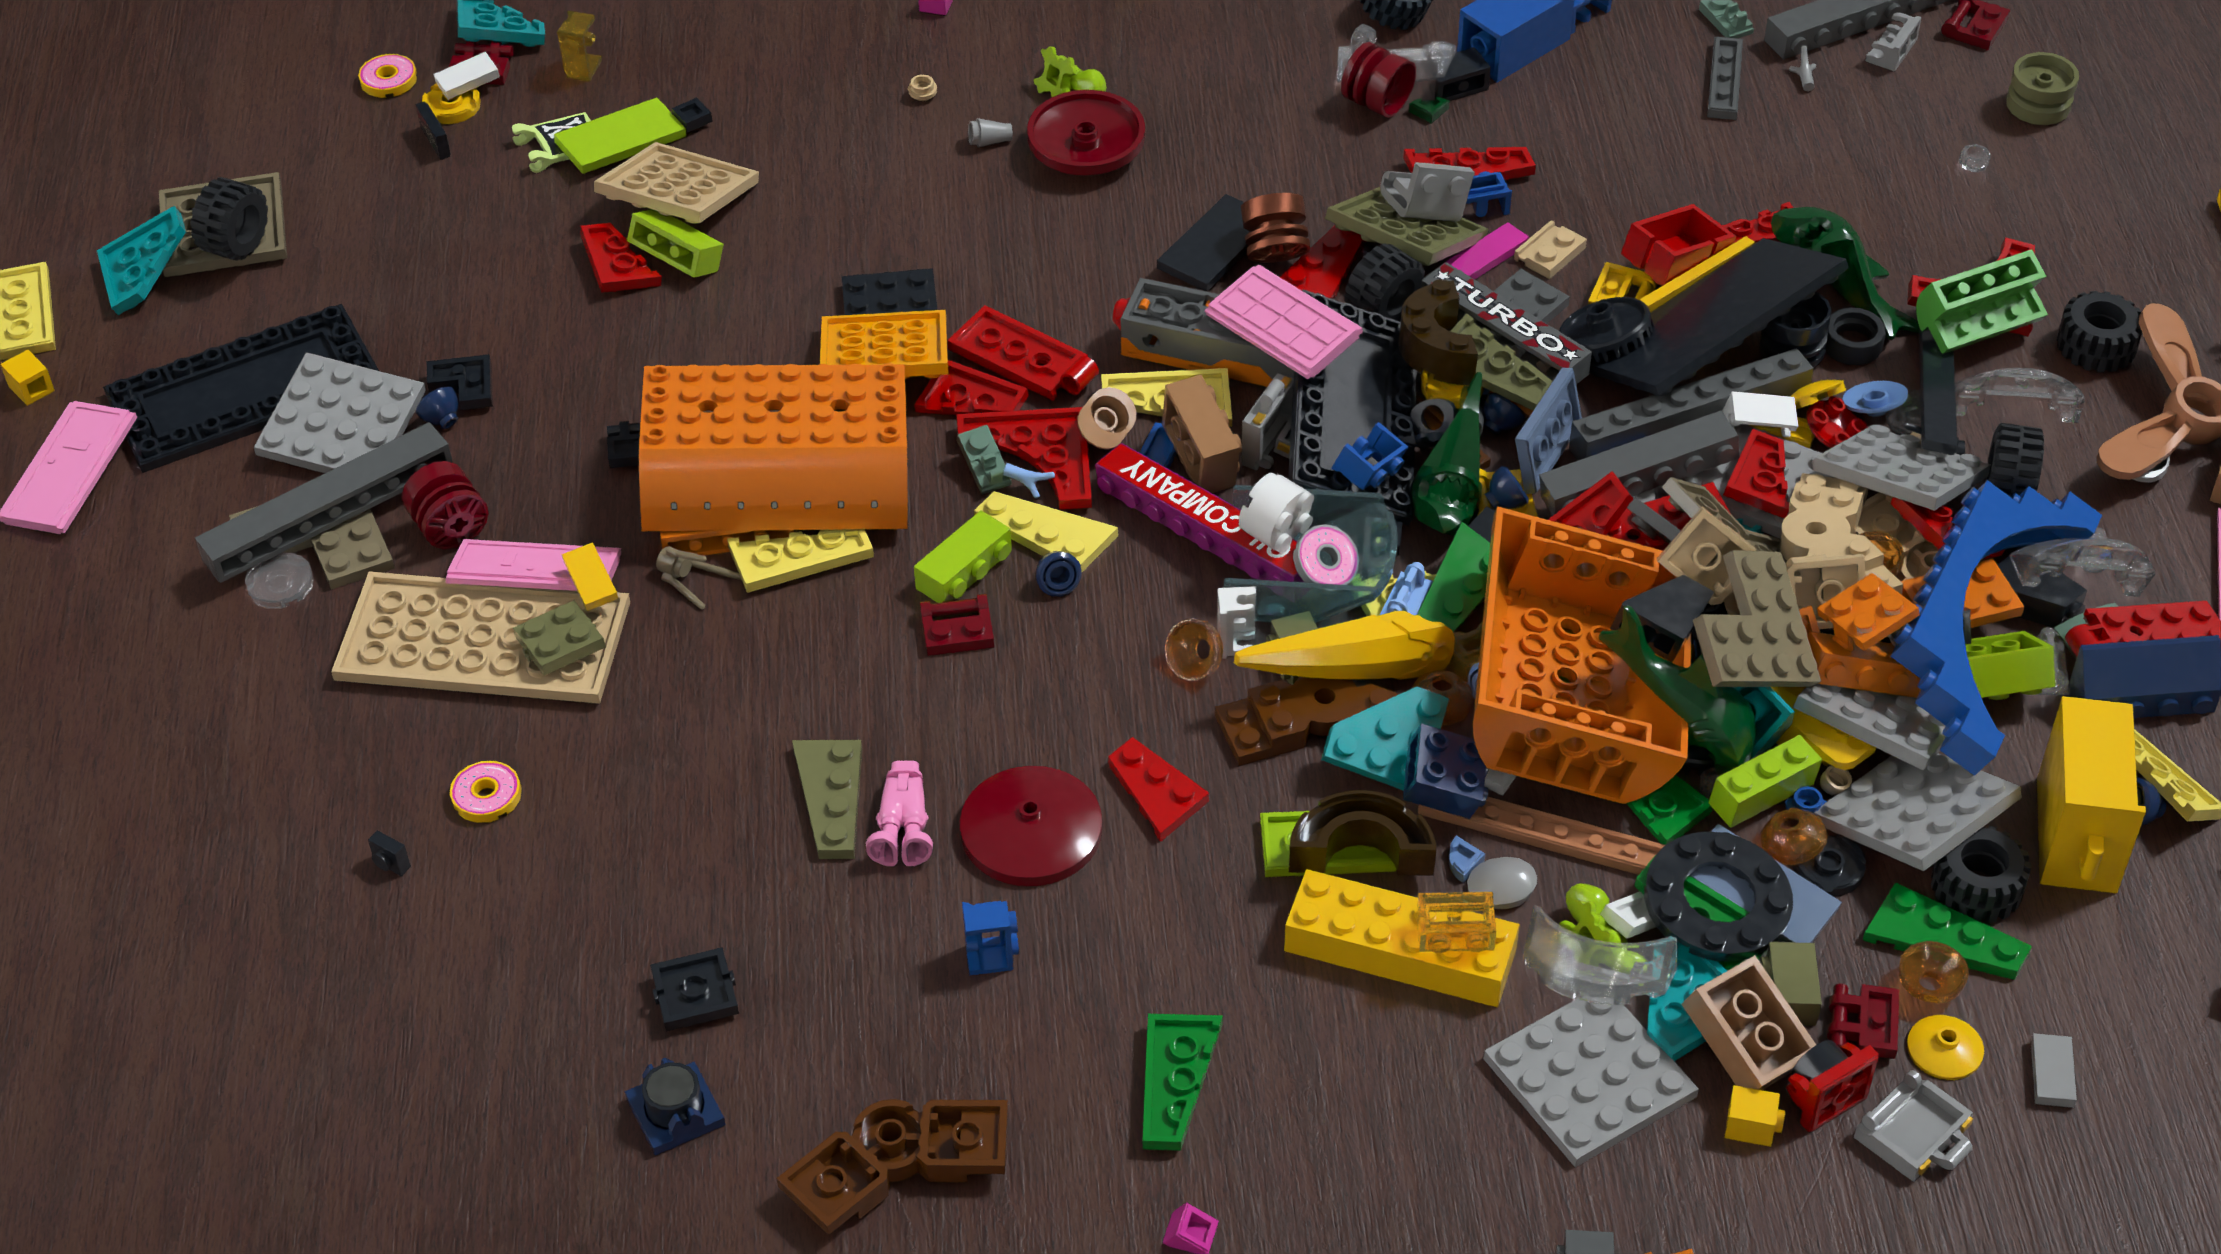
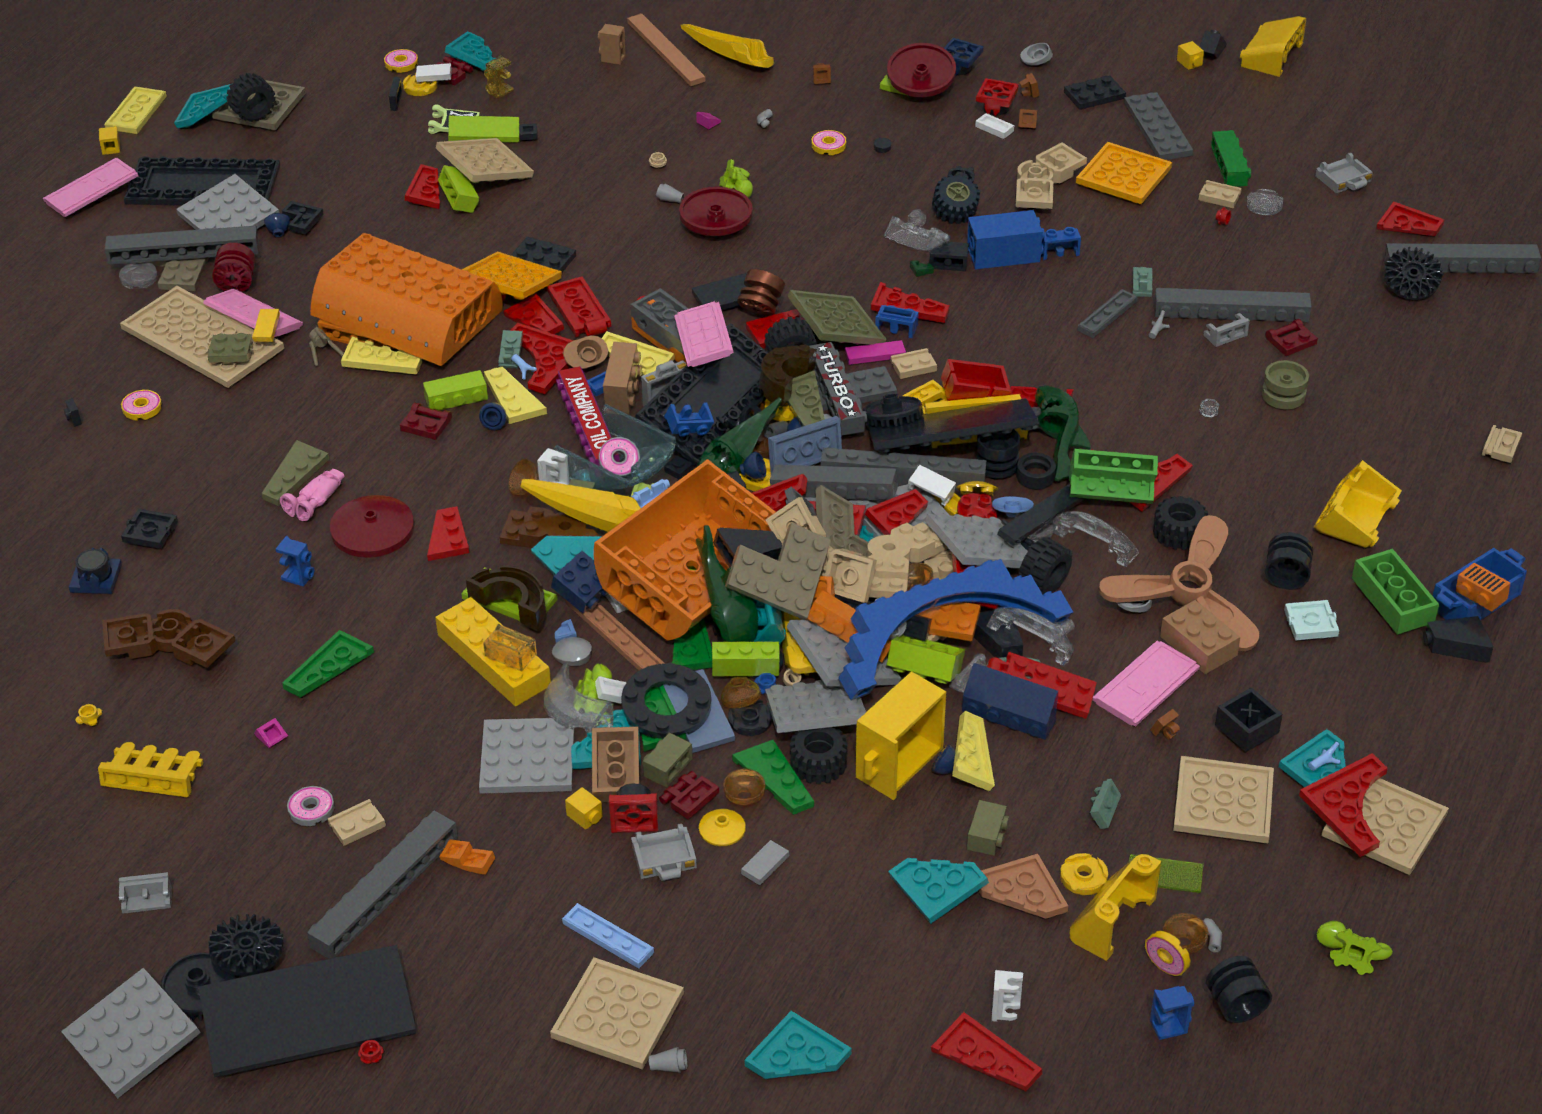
camera: 30 degrees right, 5 degrees down
white brick [1239,473,1314,554] -> none
dark red wheel [1341,42,1416,118] -> none
light grey piece [1380,162,1475,222] -> none
orange piece [1817,573,1920,652] -> none

